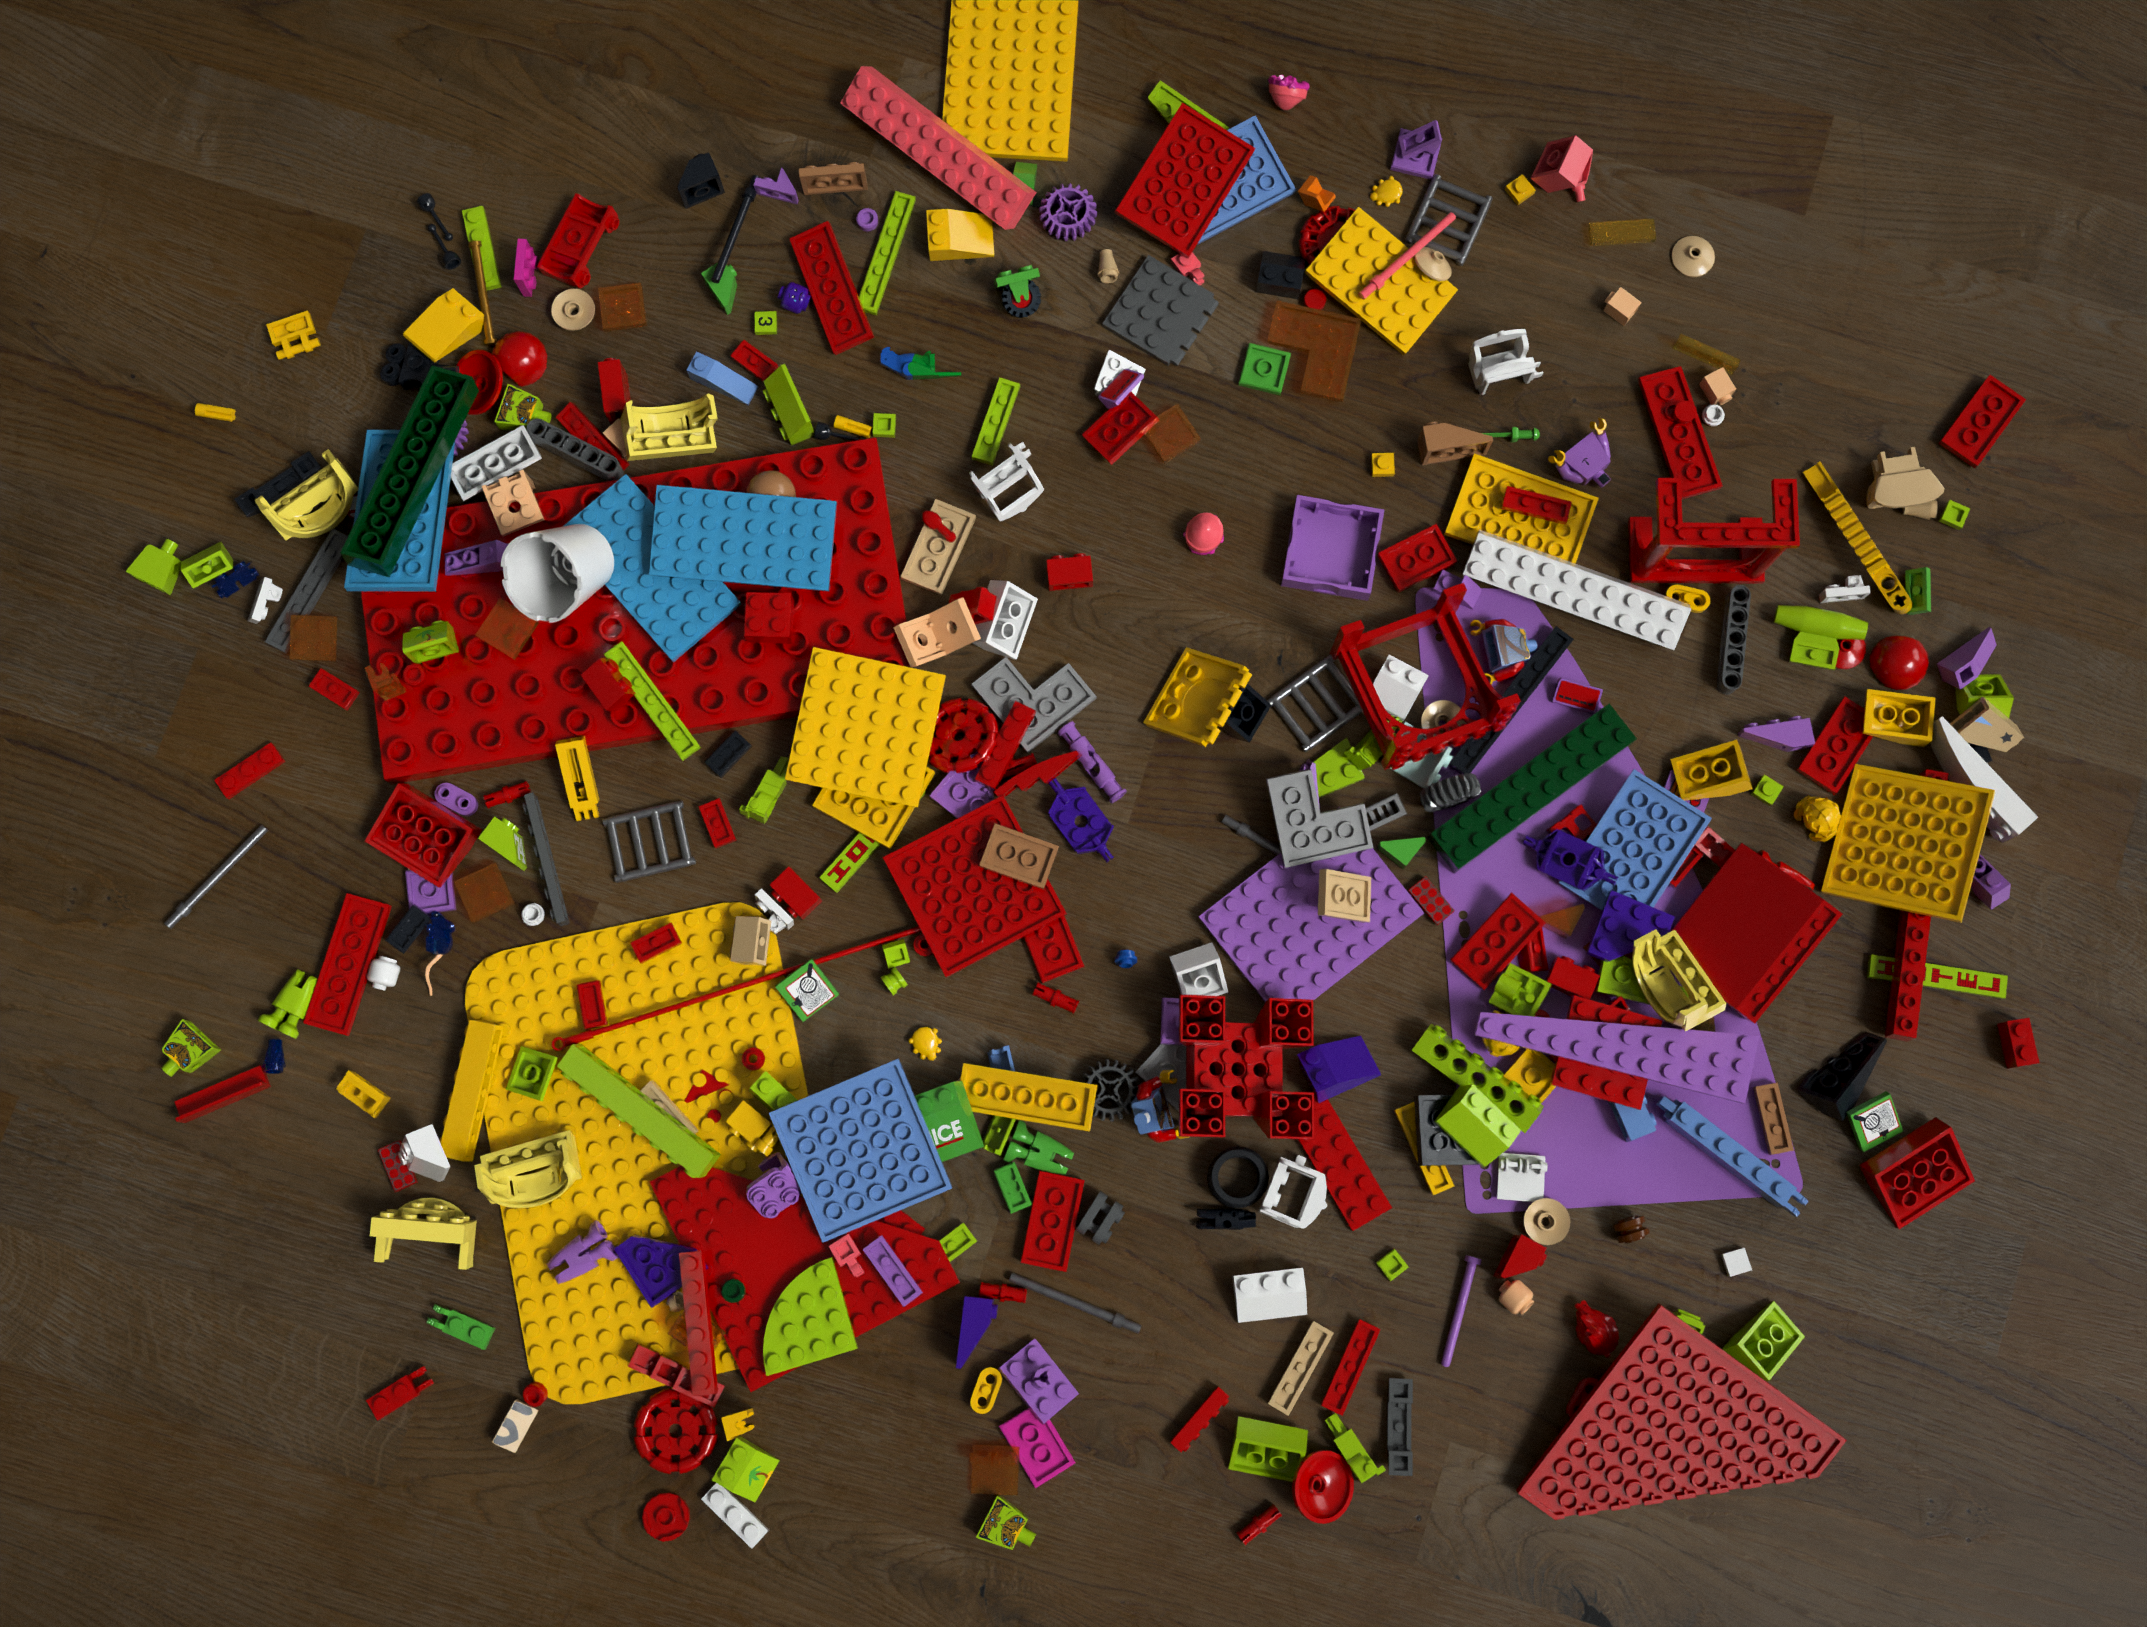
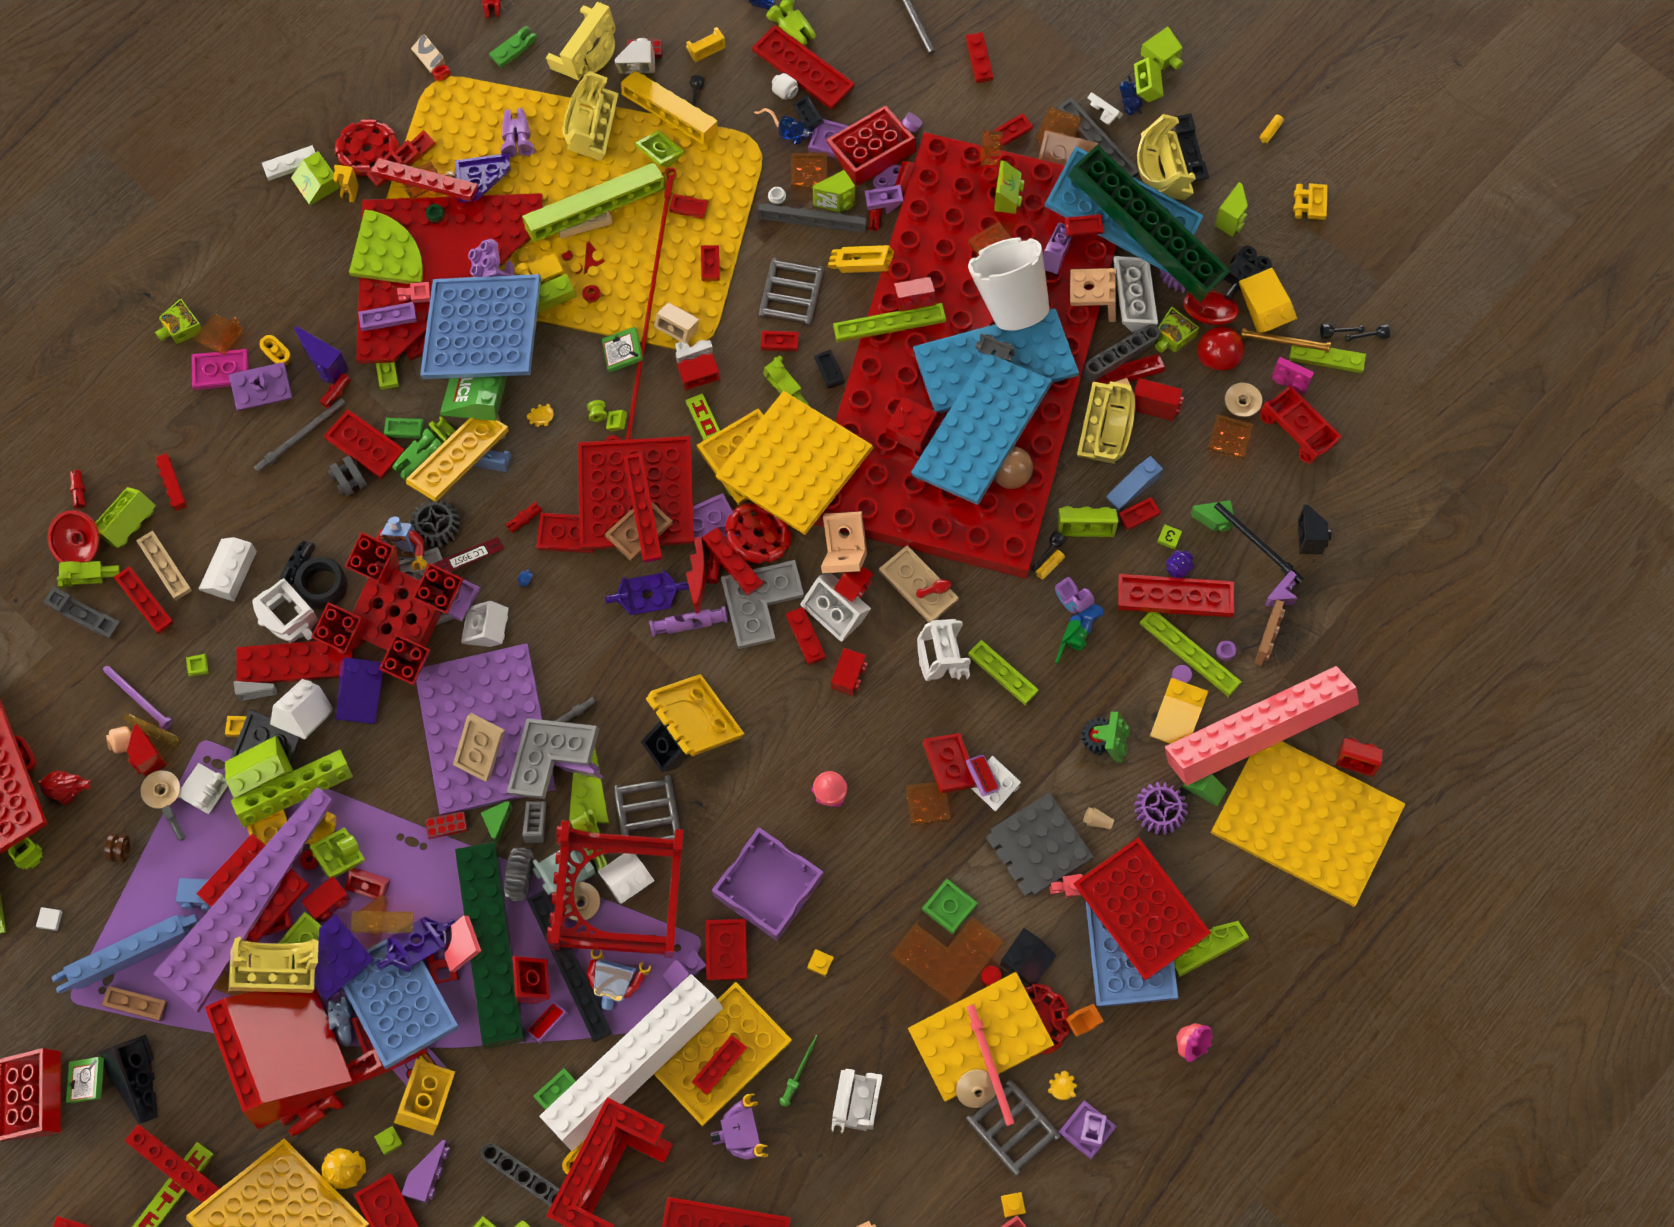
camera: 115 degrees right, 10 degrees down
red tile [642,1492,690,1542] -> none
lime plate [873,413,896,438] -> none
medium nougat slope [1417,422,1493,465] -> none
red tile [1450,892,1546,990] -> none
none -> clear yellow tile [122,713,181,748]
none -> dark grey bar [161,805,185,841]
none -> light grey slope [234,681,278,701]
none -> white slope [270,679,334,739]
none -> sand blue animal [328,997,352,1047]
none -> clear yellow tile [351,911,414,933]
none -> sticker [433,536,504,572]
none -> coral tile [444,915,481,972]
none -> red slope [513,956,550,1004]
none -> bright green plate [533,1068,576,1110]
none -> red plate [623,452,663,563]
none -> black hinge [690,75,705,106]
none -> red plate [785,607,826,666]
none -> medium lavender slope [865,185,903,214]
none -> red tile [894,161,915,198]
none -> medium lavender tile [902,112,923,132]
none -> dark grey hinge [975,334,1015,362]
none -> medium nougat plate [1038,130,1098,165]
none -> medium lavender animal [1055,577,1094,614]
none -> red tile [1064,214,1104,237]
none -> medium lavender tile [1172,665,1192,683]
none -> lime slope [1215,182,1248,237]
none -> red slope [1335,738,1383,777]

